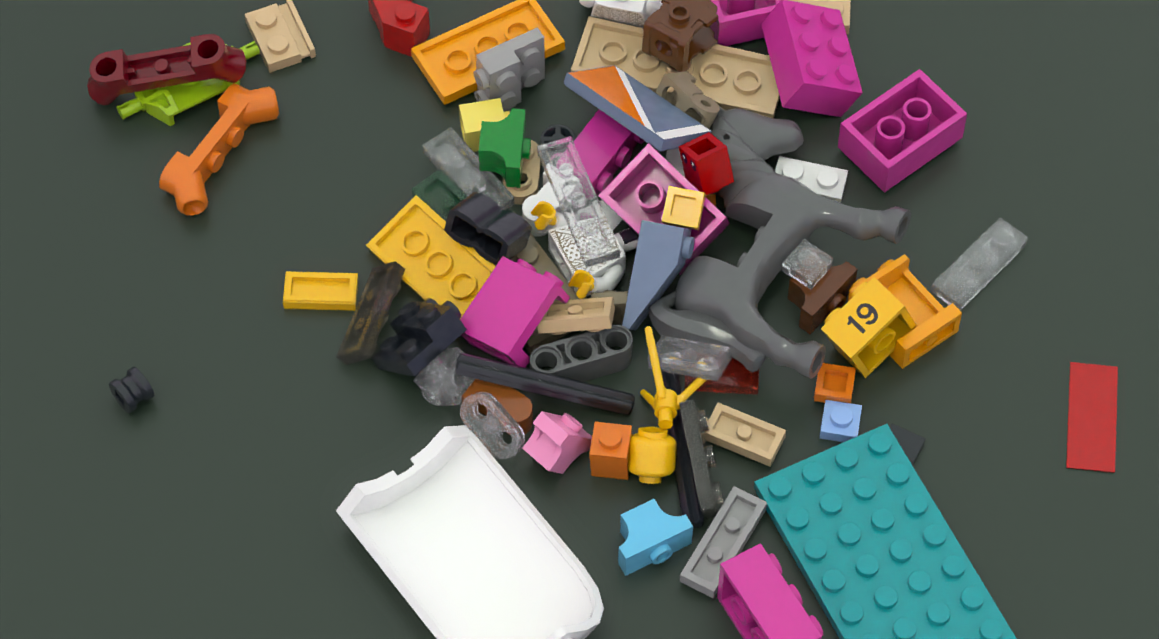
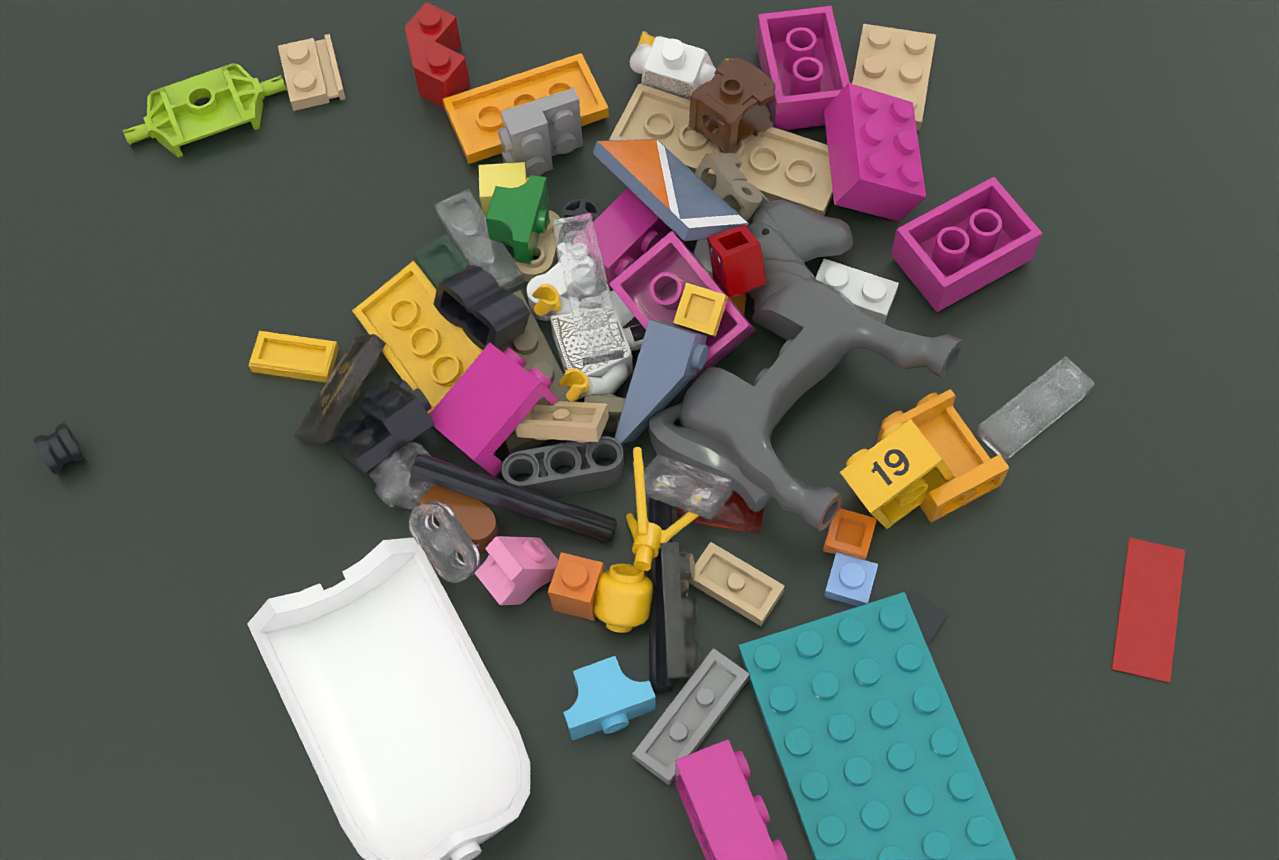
camera: 10 degrees right, 5 degrees up
dark red plate [87,34,247,105] -> none
orange plate [159,83,279,216] -> none
clear plate [782,239,834,290] -> none
reddish brown brick [787,257,858,334] -> none

